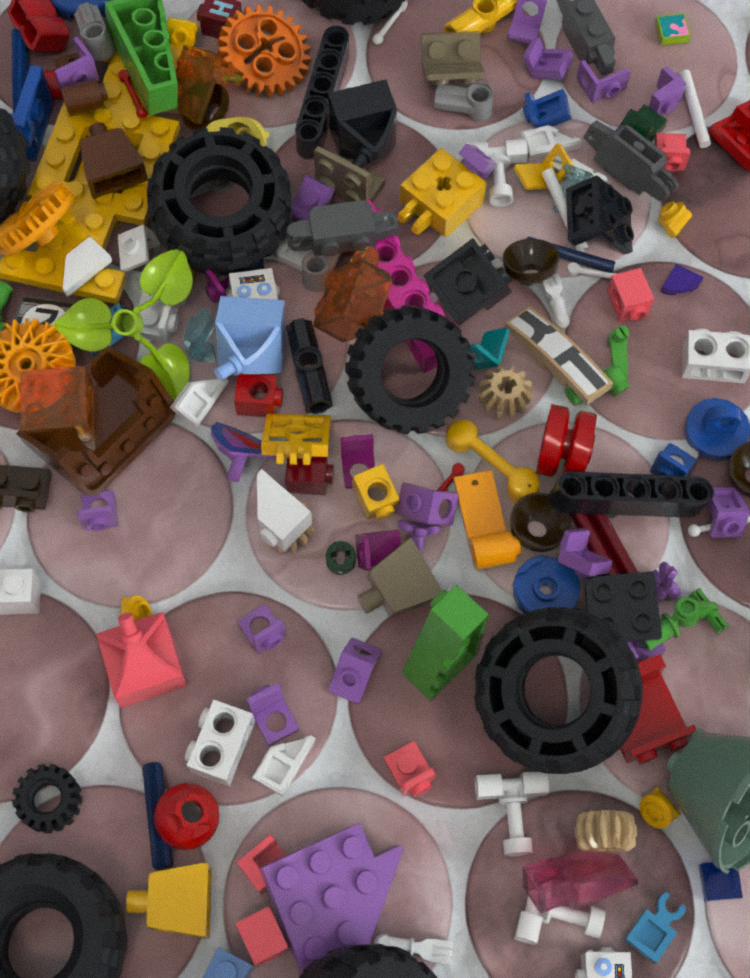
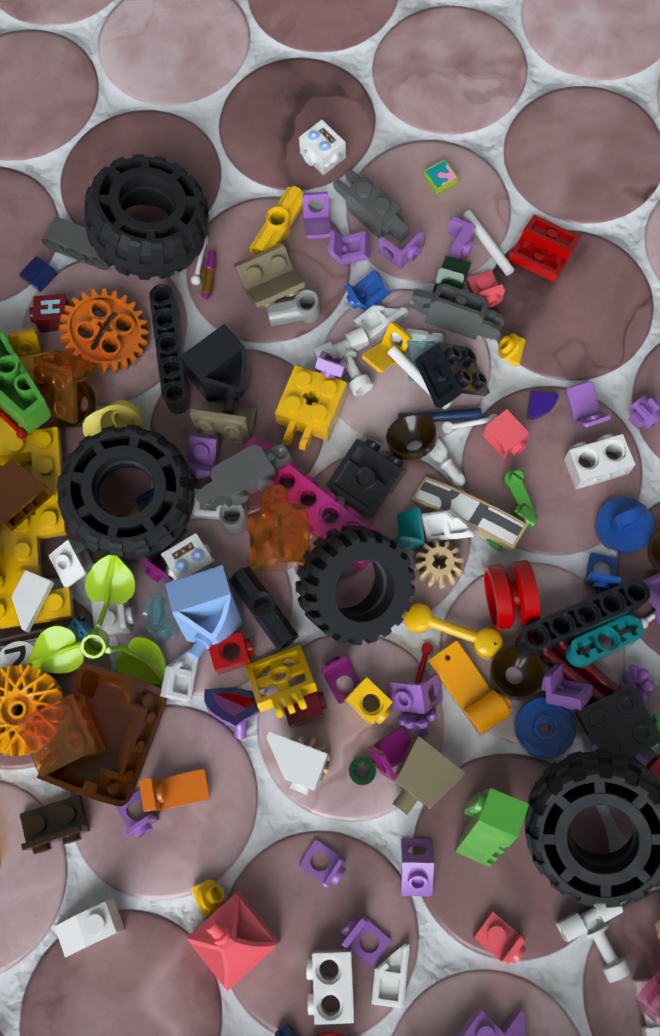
camera: 15 degrees left, 5 degrees up
none -> orange bracket [139,769,210,813]
none -> piece [200,251,216,299]
none -> white tile [421,509,478,542]
none -> teal beam [565,615,644,668]
none -> medium lavender bracket [566,381,611,427]

